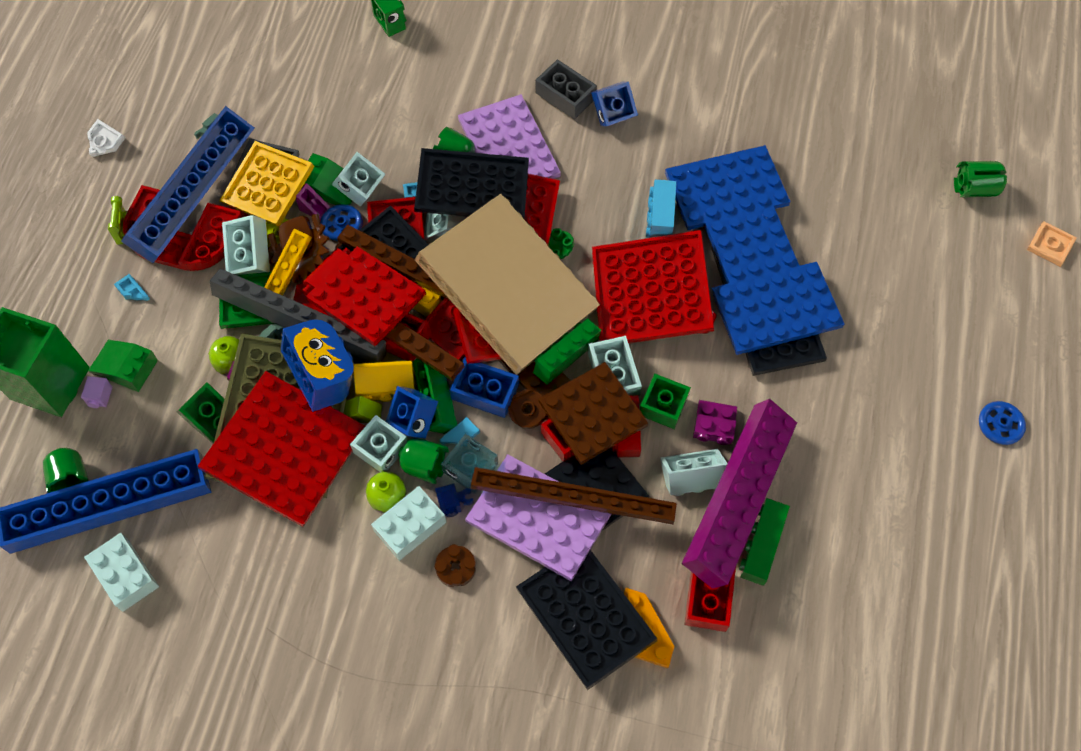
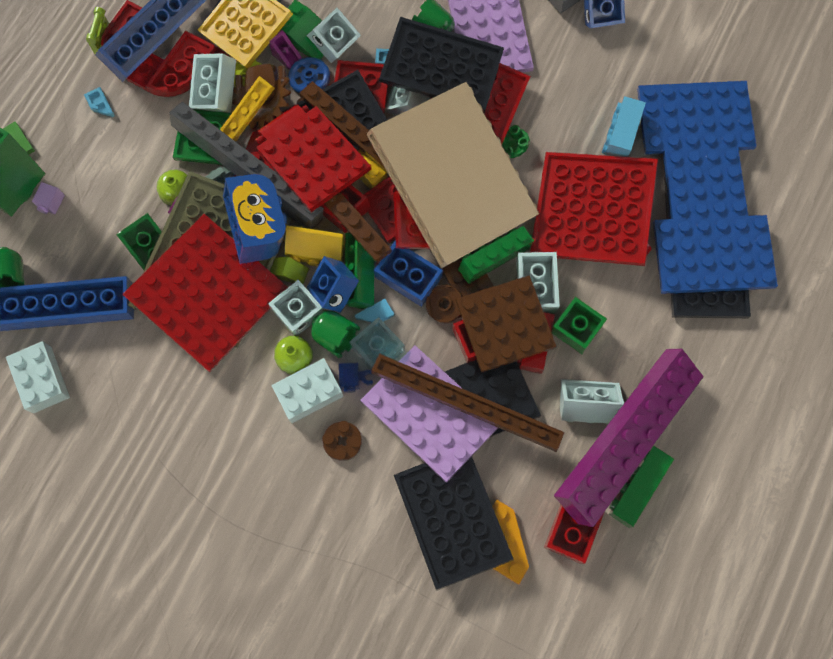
camera: 15 degrees right, 10 degrees up
green slope [89,339,158,392] -> none
magenta plate [693,400,737,445] -> none

